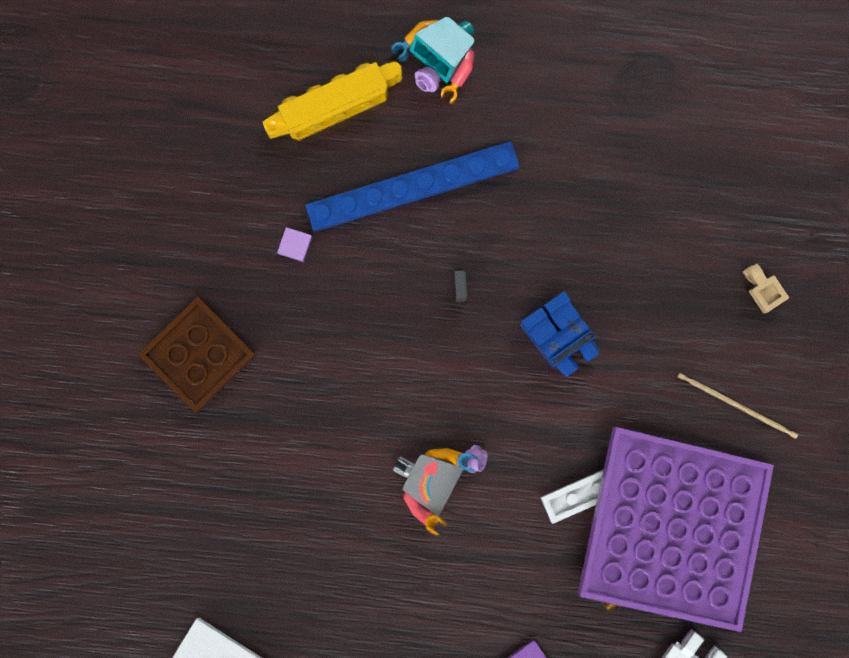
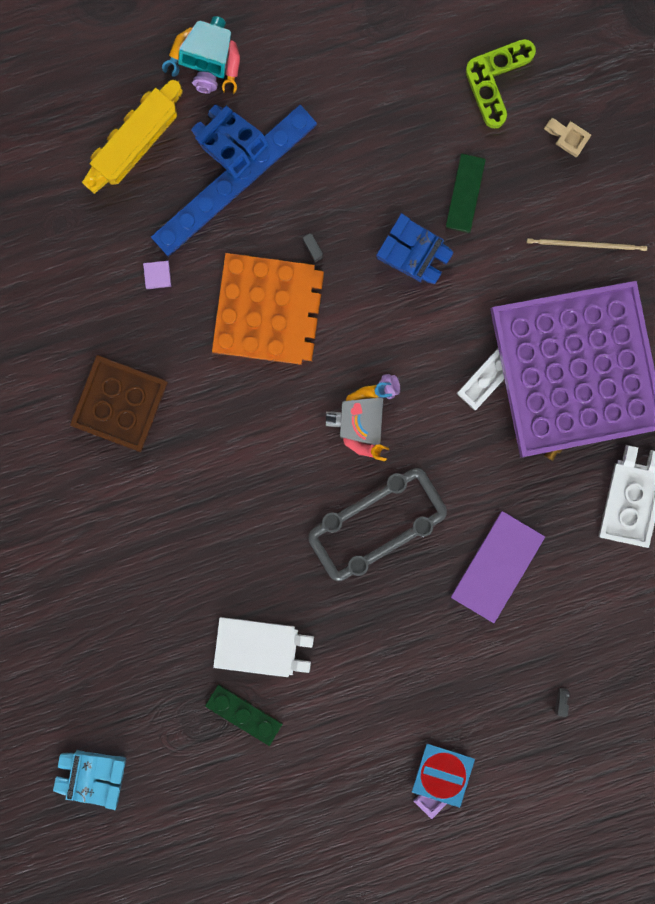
camera: 25 degrees left, 5 degrees up
none -> blue hips [191,105,269,179]
none -> orange hinge [212,253,324,365]
none -> dark grey bar [308,468,447,581]
none -> dark green tile [445,154,486,233]
none -> lime beam [466,39,536,129]

